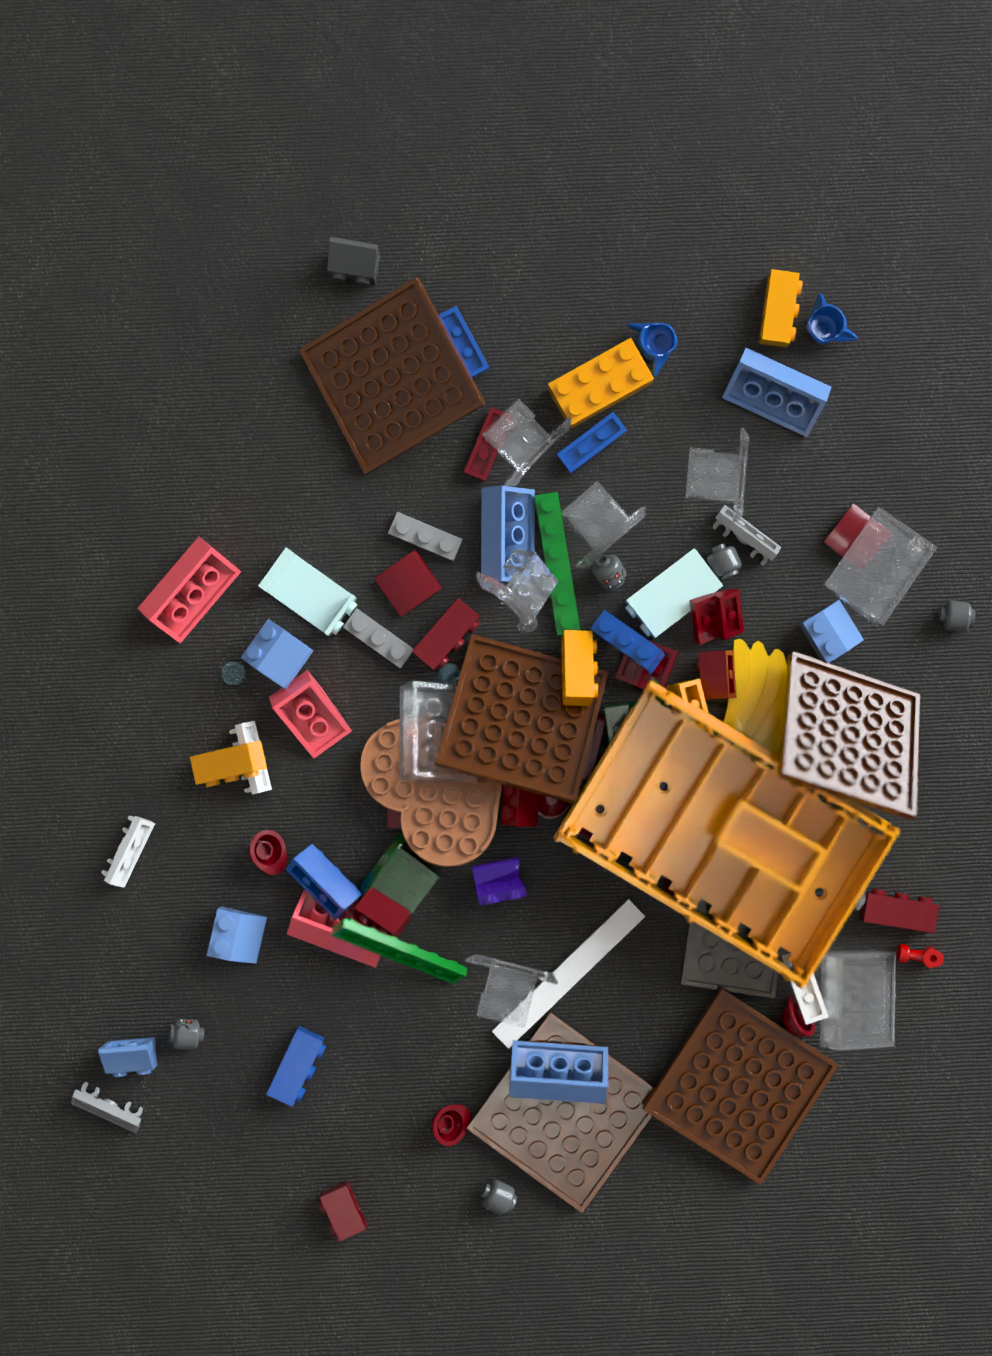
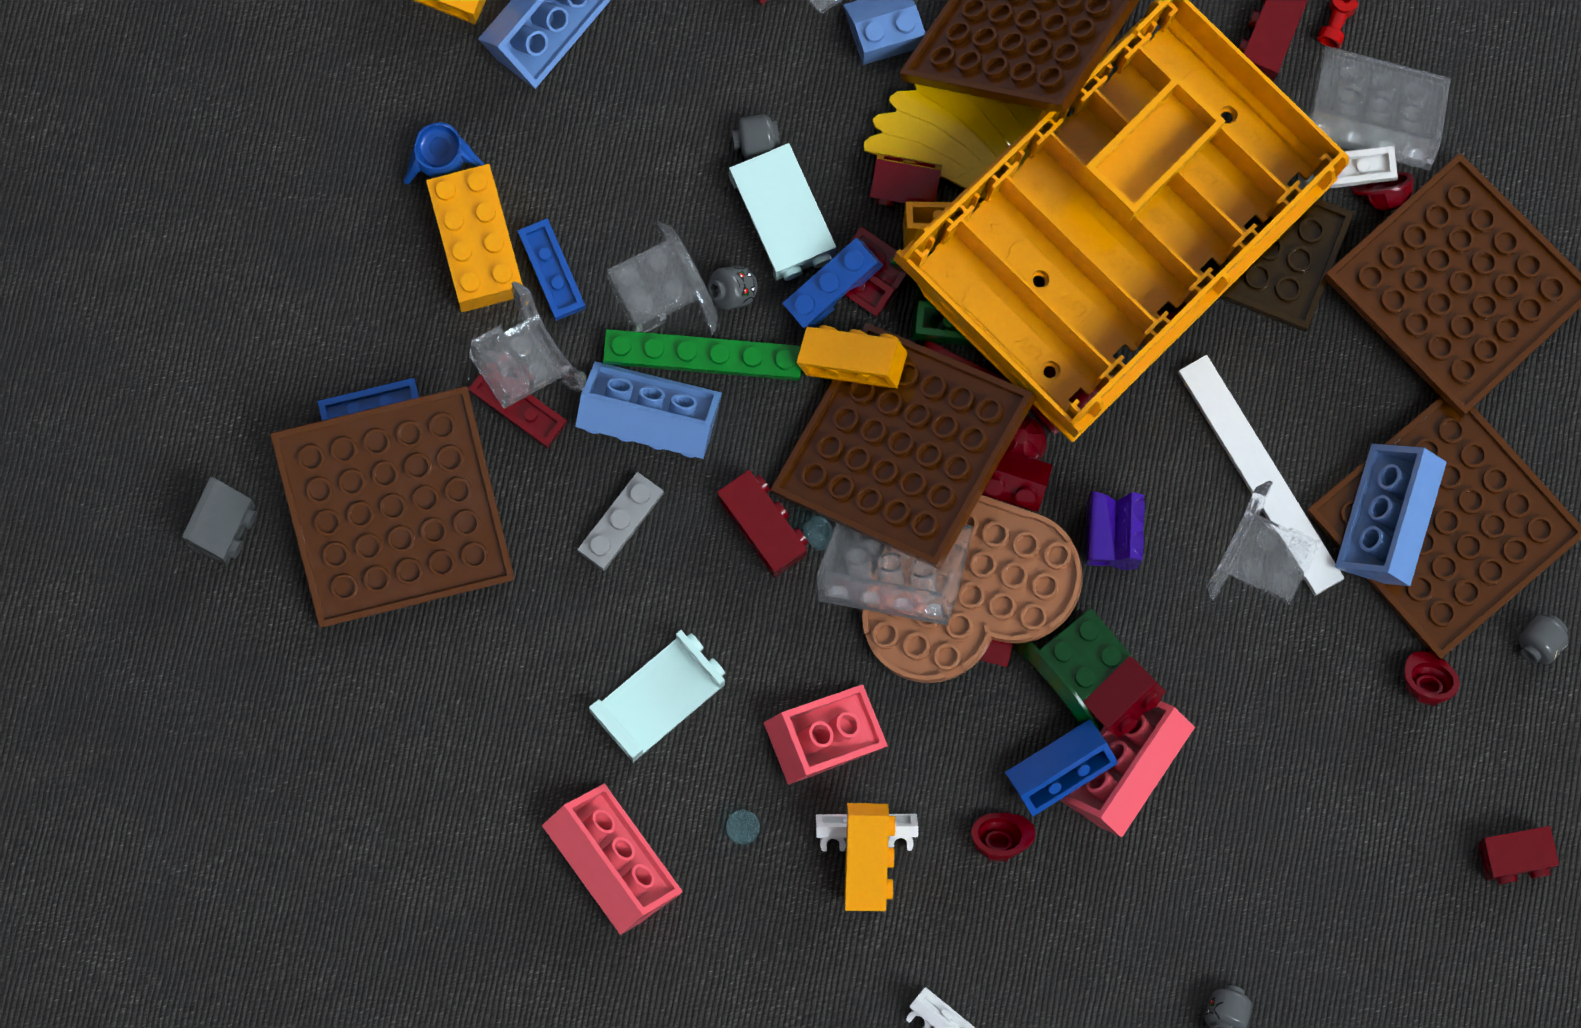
camera: 75 degrees left, 10 degrees down
medium blue slope [207,906,267,964] -> none
medium blue slope [241,619,314,689] -> none
blue brick [266,1026,326,1107] -> none
green plate [331,918,467,984] -> none
light grey plate [343,608,413,669] -> none
dark red slope [374,550,442,617] -> none
clear piece [476,549,558,633] -> none
clear piece [686,428,750,522] -> none
dark red slope [690,589,744,645] -> none
light grey plate [713,505,781,565] -> none

